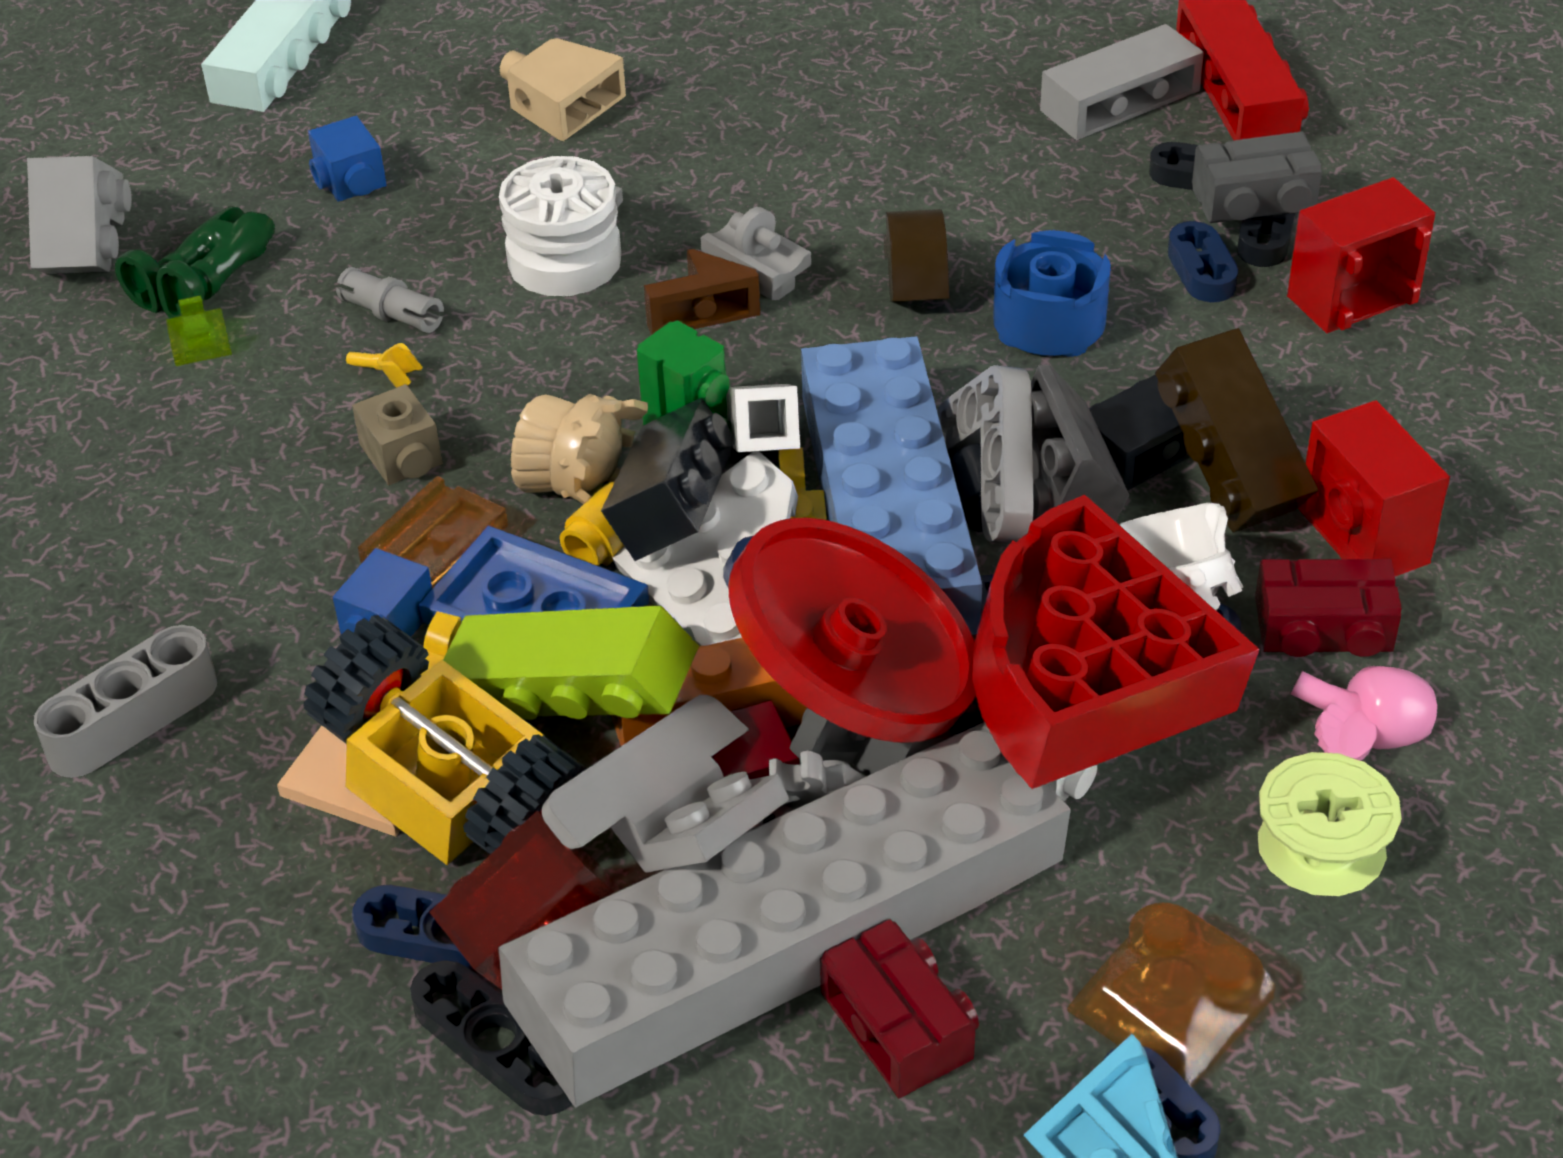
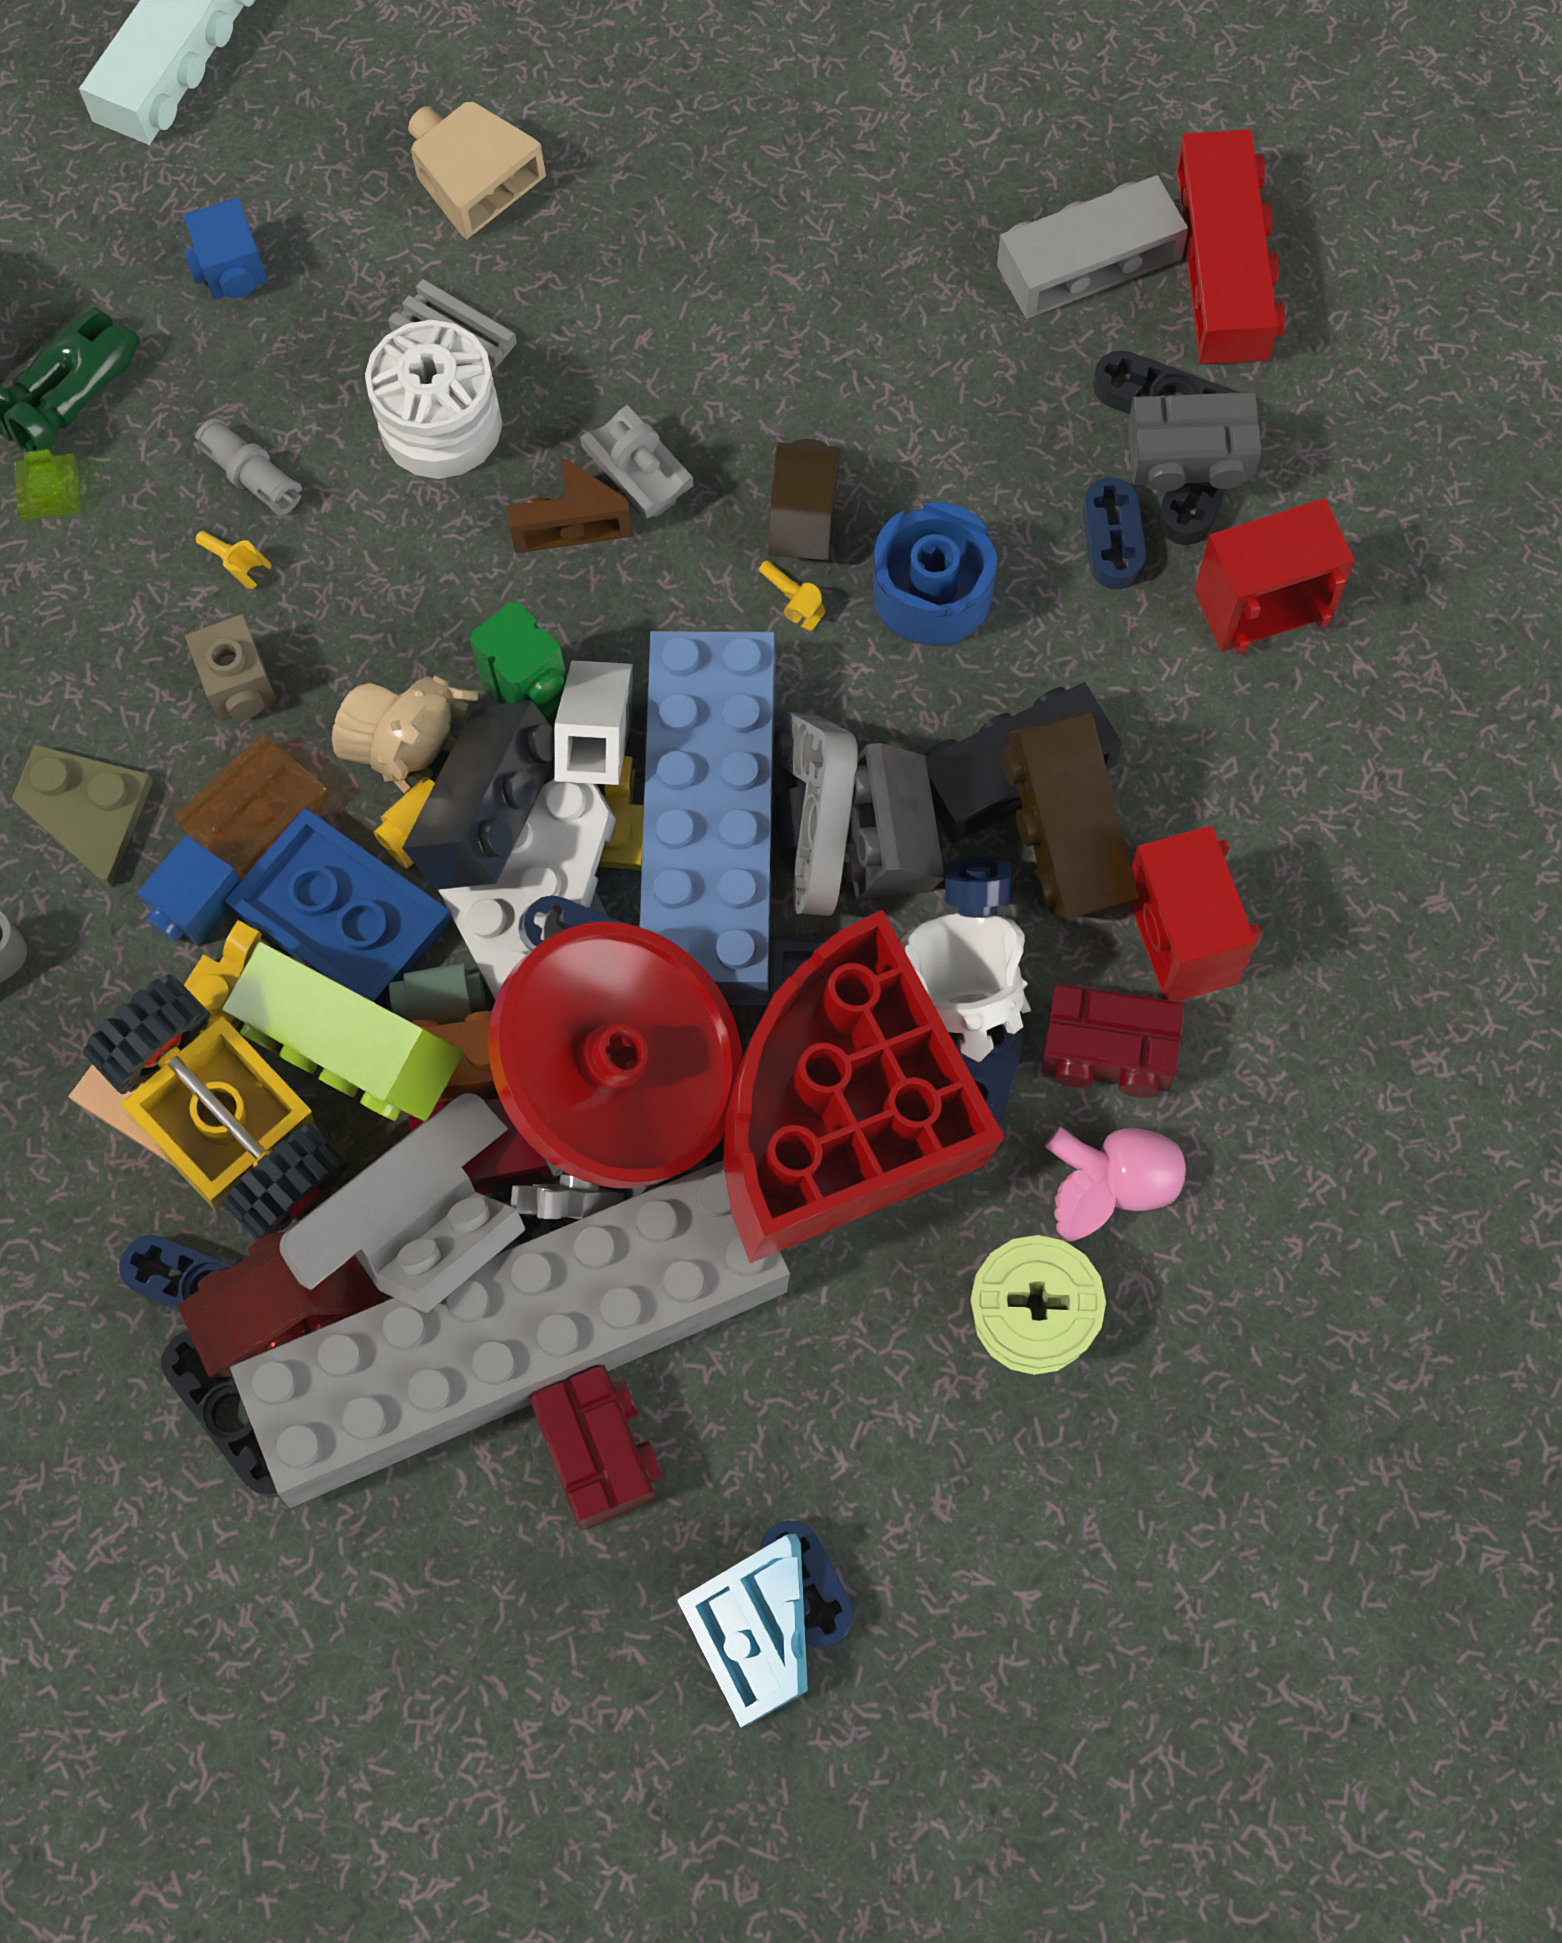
camera: 10 degrees right, 25 degrees up
clear orange slope [1067,903,1276,1088] -> none
none -> olive wing [12,745,153,887]
none -> yellow hand [759,560,825,631]
none -> dark blue plate [945,857,1011,918]

